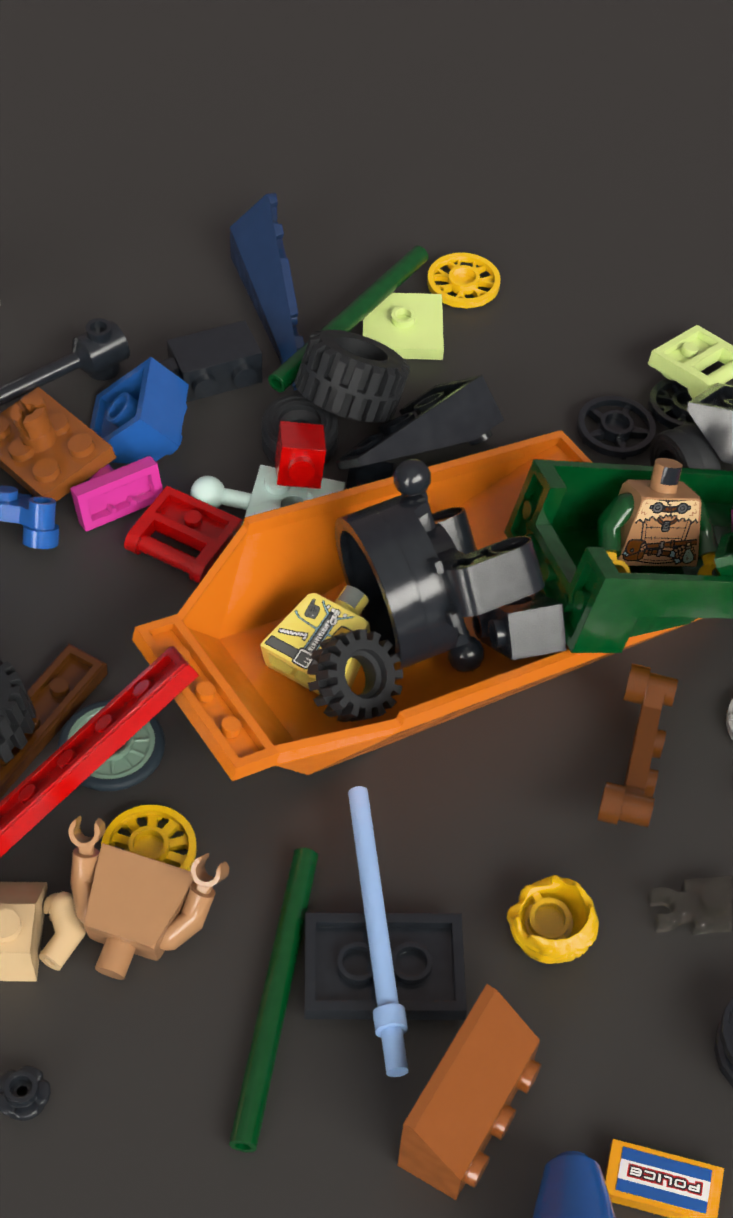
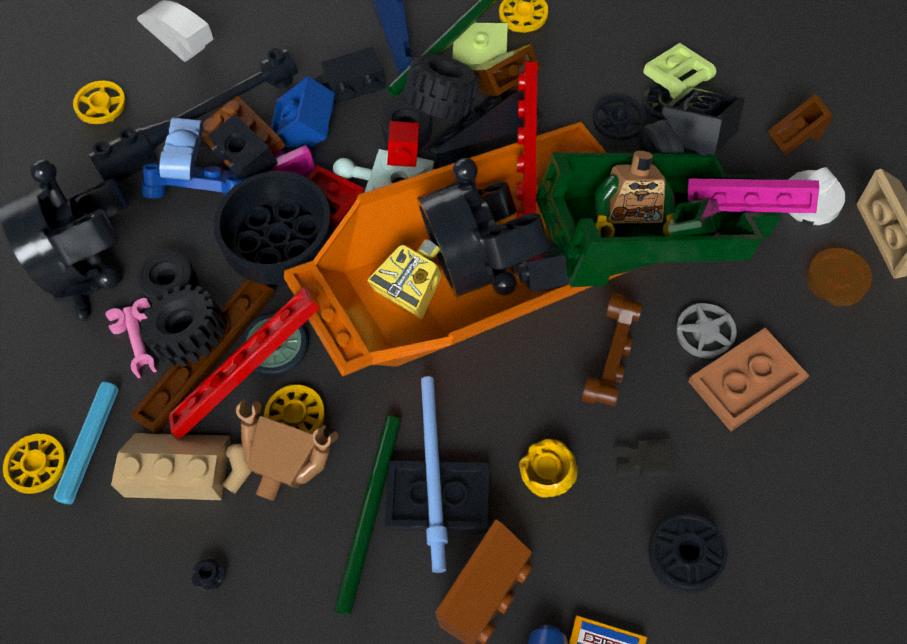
camera: 10 degrees right, 10 degrees up
black tyre [307,629,403,722] -> none
none -> black brick [208,114,278,179]
none -> black wheel [214,171,334,286]
none -> reddish brown slope [473,45,542,96]
none -> red plate [516,62,537,218]

